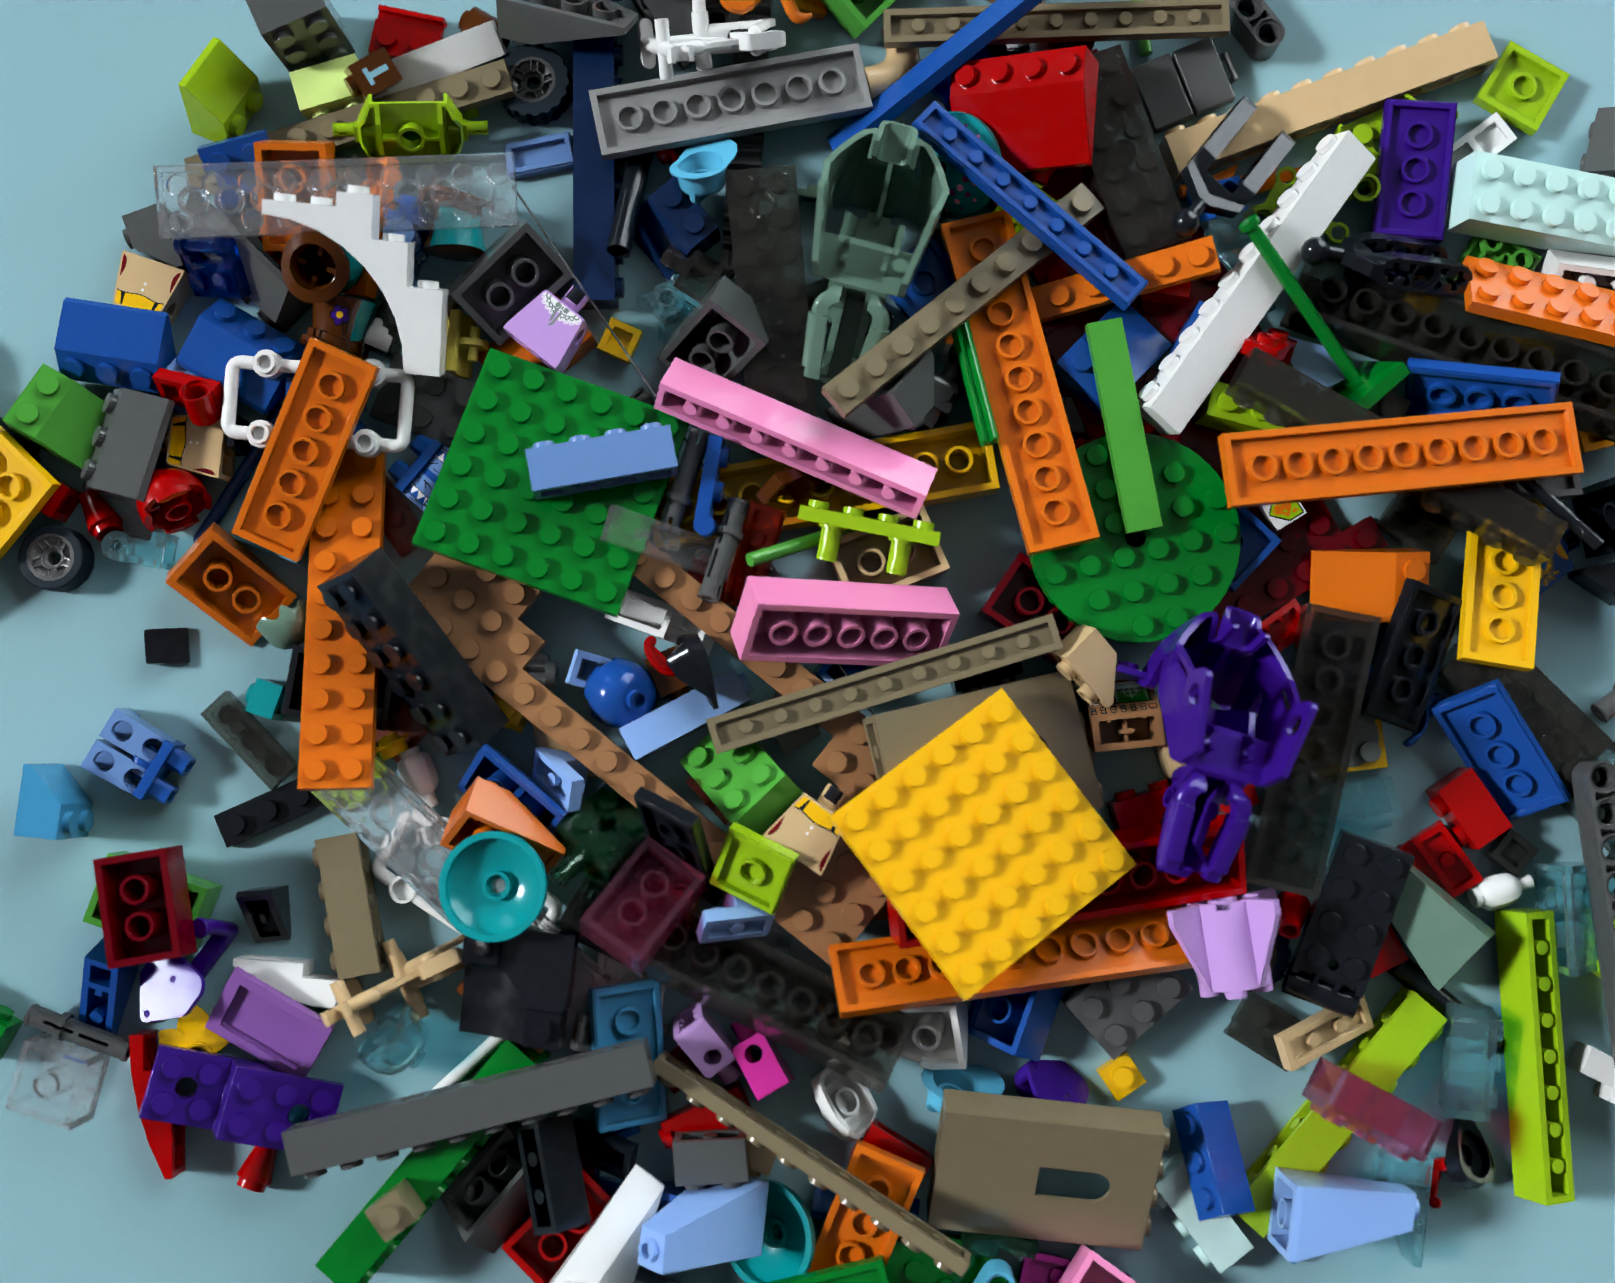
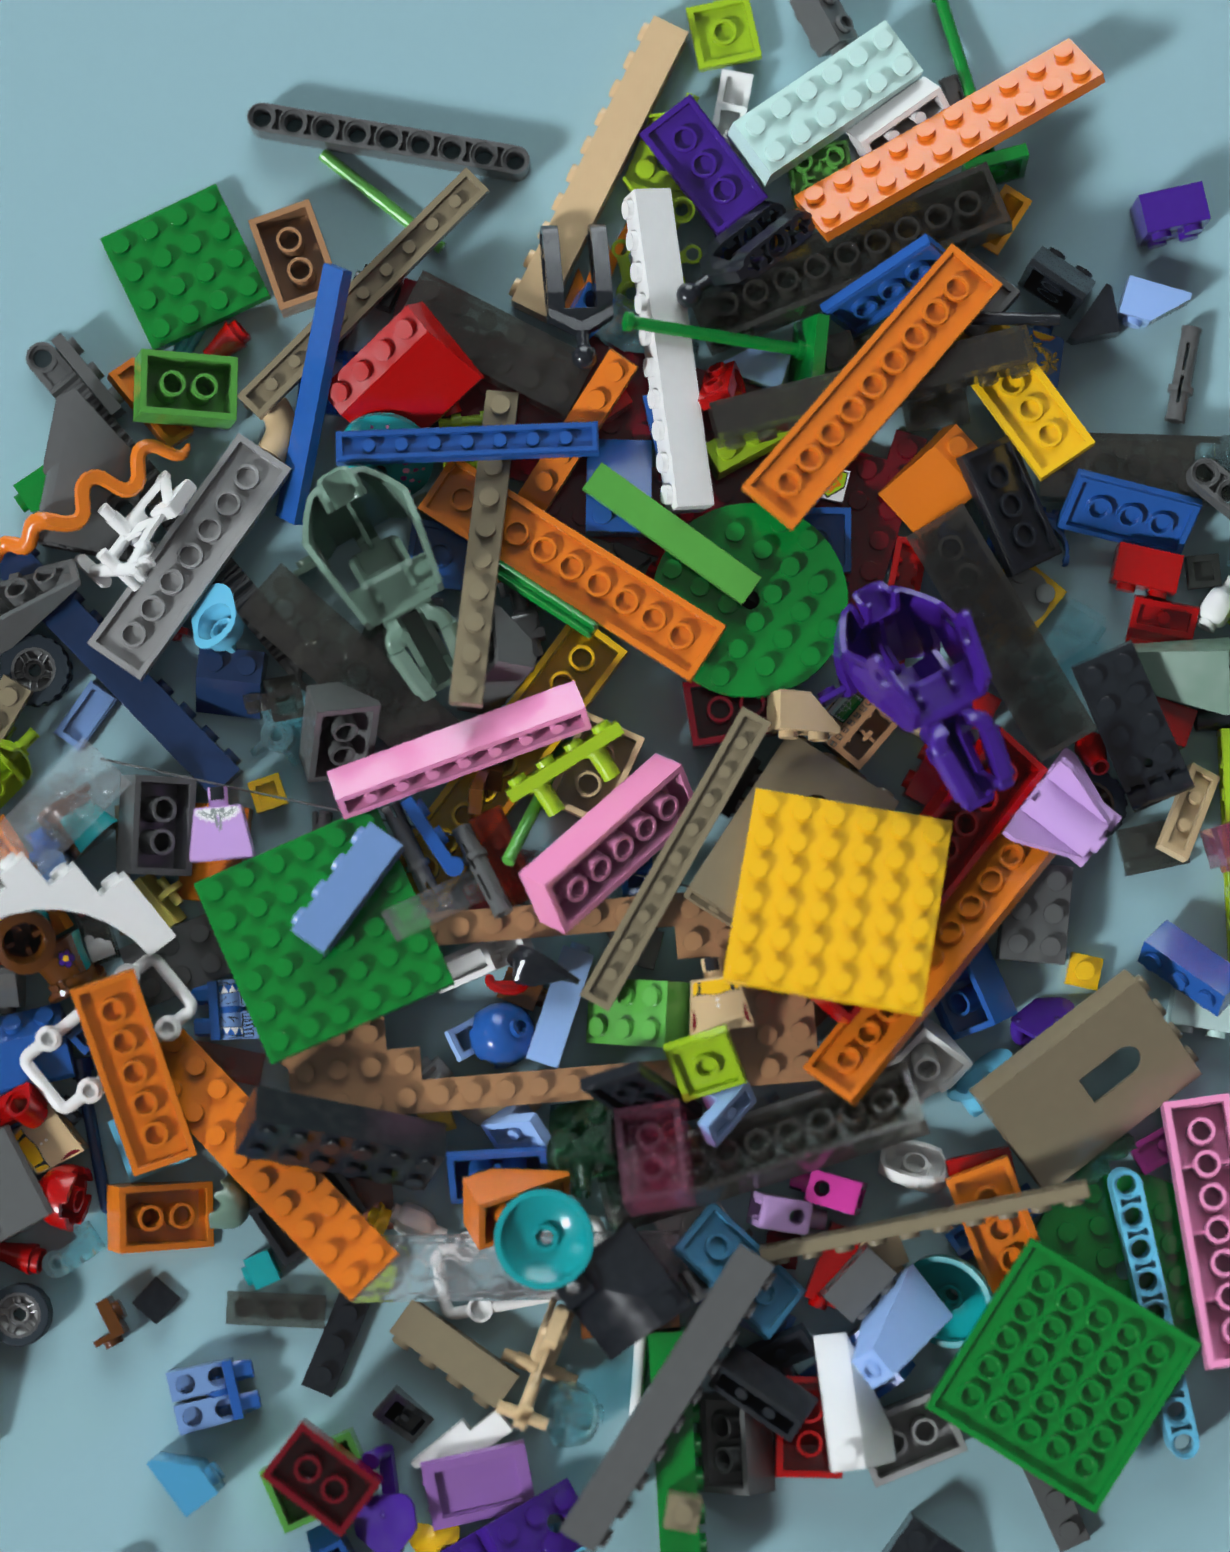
camera: 45 degrees left, 0 degrees up
black piece [606,152,654,259] -> none
clear red piece [686,777,732,827] -> none
dark grey piece [1125,38,1239,134] -> none
none -> reddish brown bracket [93,1295,129,1349]

